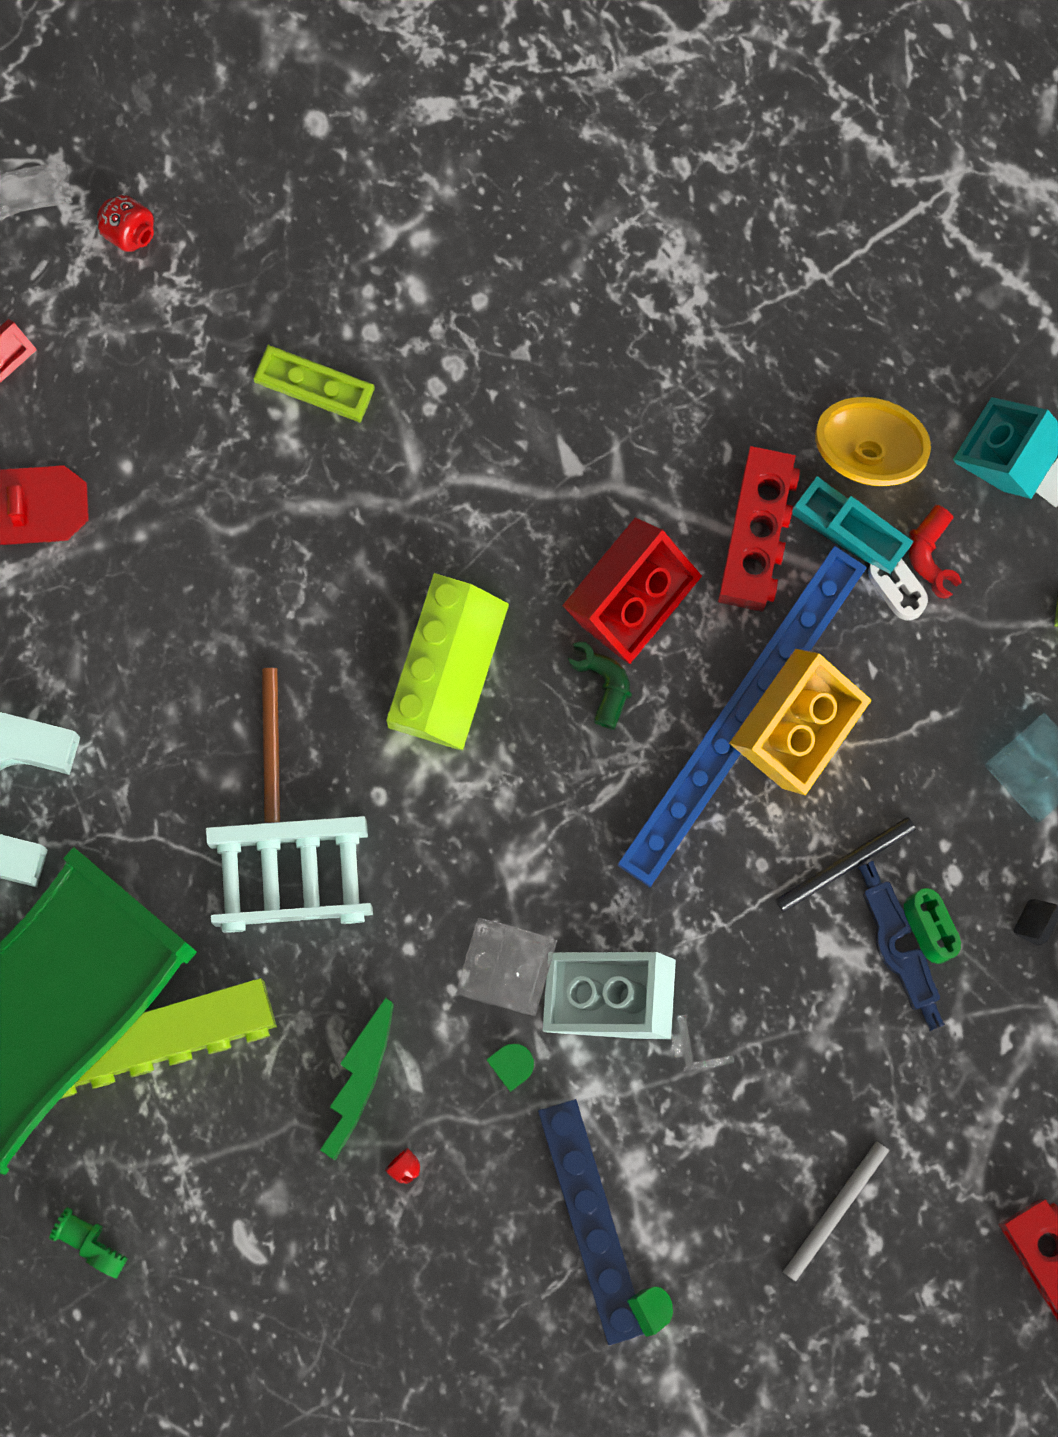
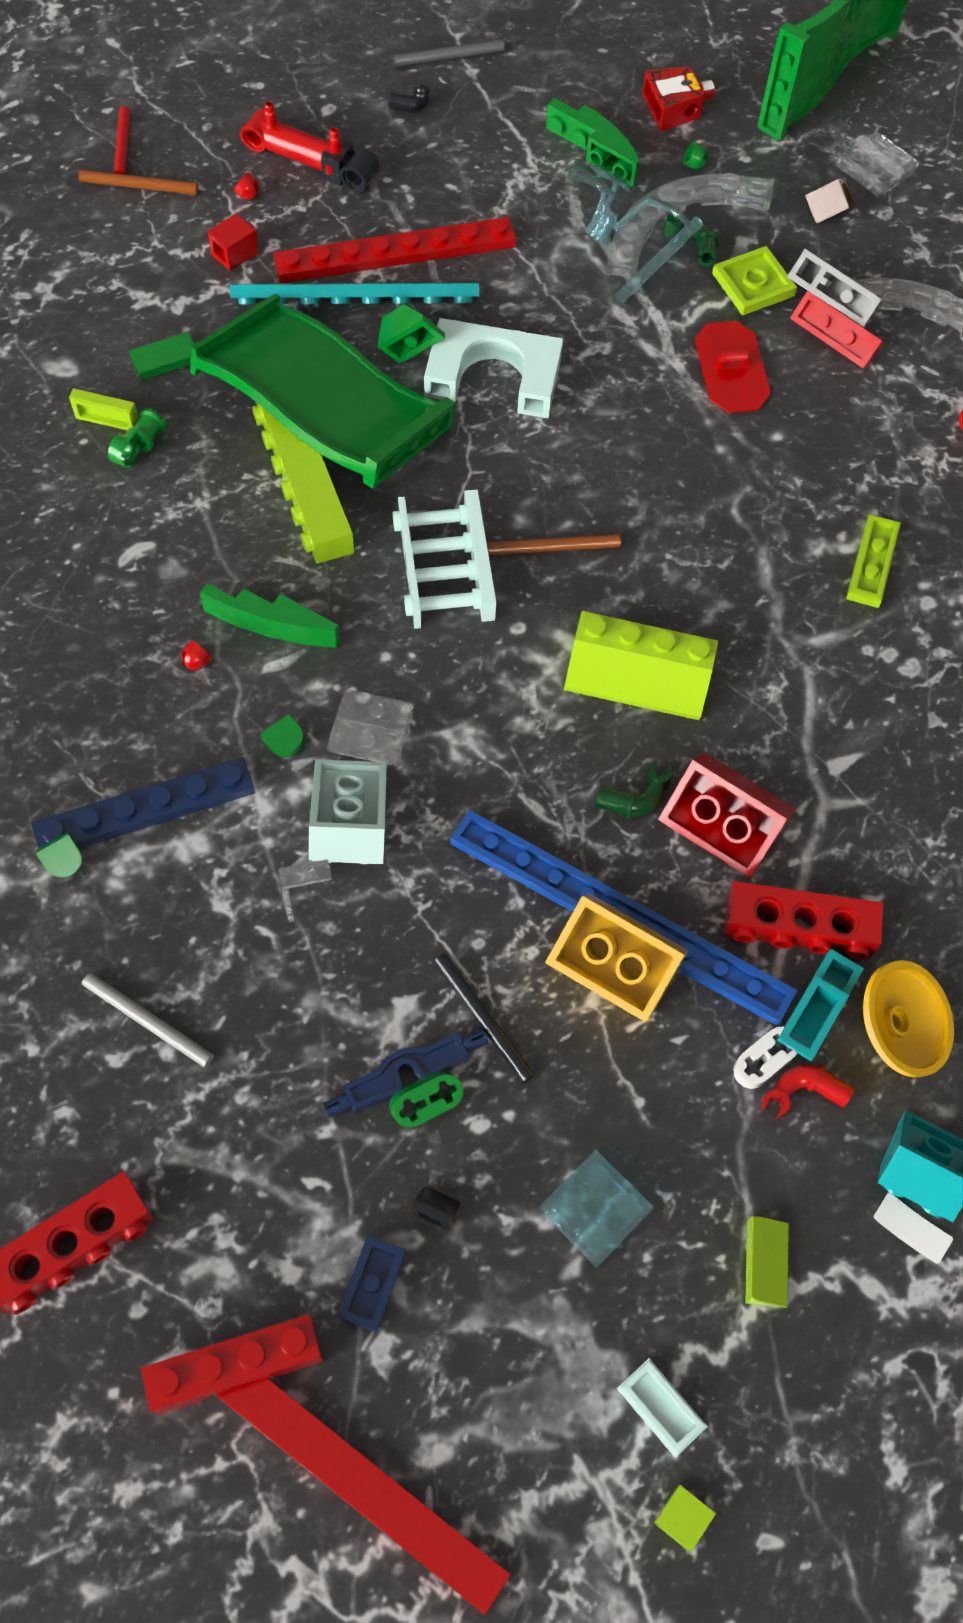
camera: 85 degrees right, 15 degrees down
none -> lime tile [69,388,139,430]

